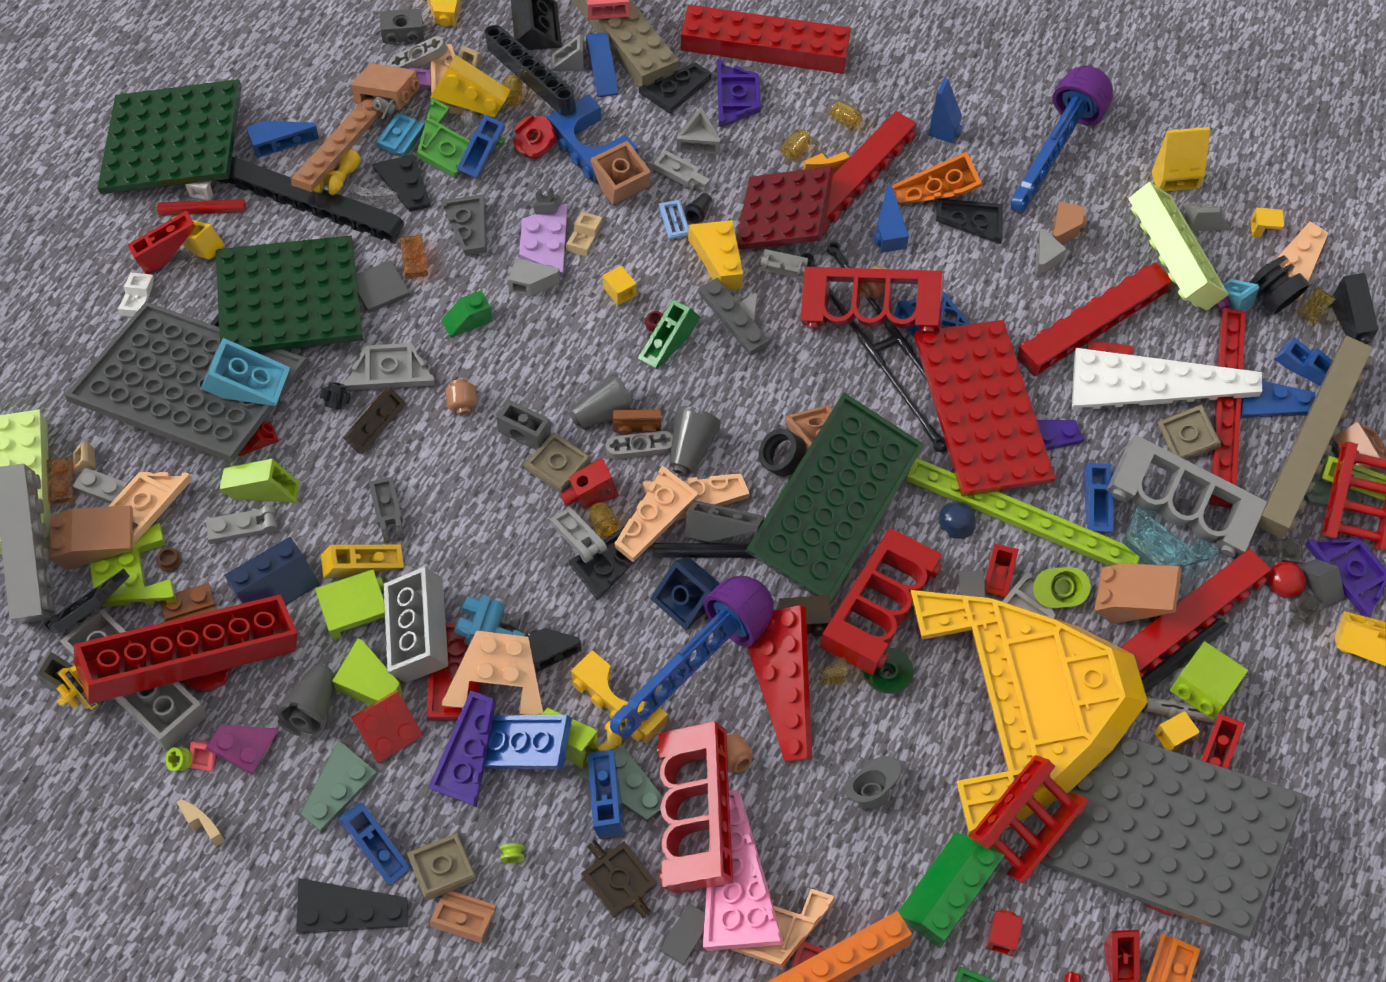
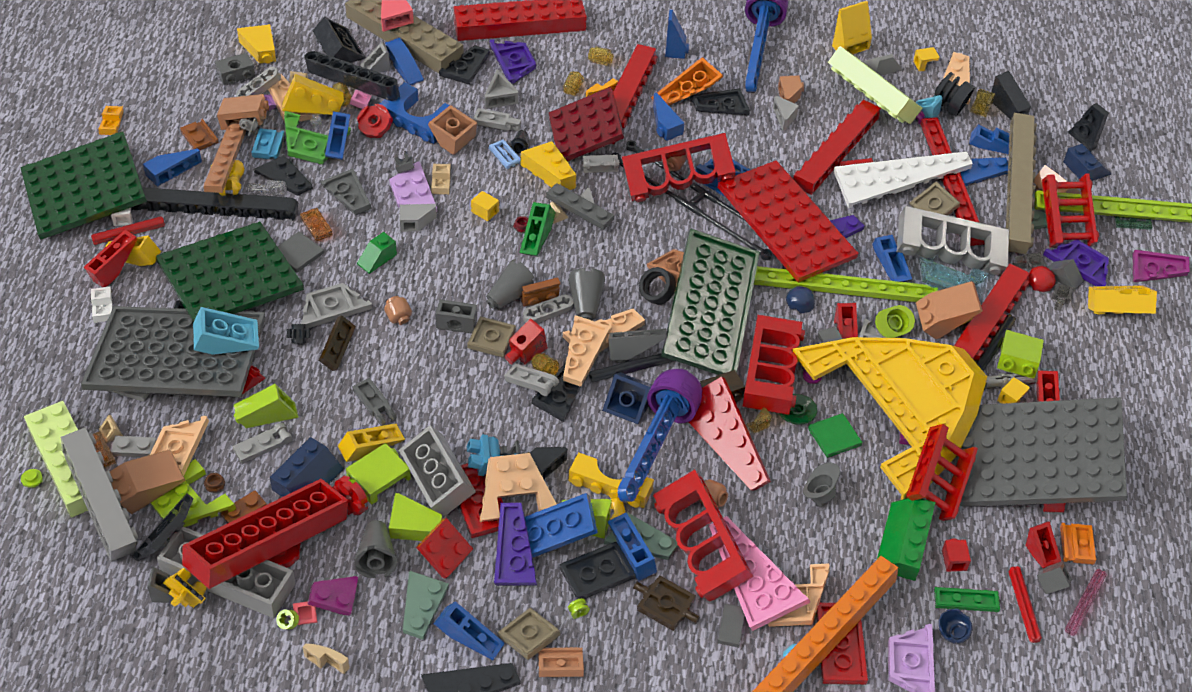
camera: 20 degrees left, 10 degrees down
none -> light orange slope [98,106,124,135]
none -> dark orange plate [180,119,219,150]
none -> red plate [333,476,368,516]
none -> bright pink plate [350,90,372,109]
none -> tan slope [550,201,568,224]
none -> black plate [559,541,636,599]
none -> green tile [808,413,863,458]

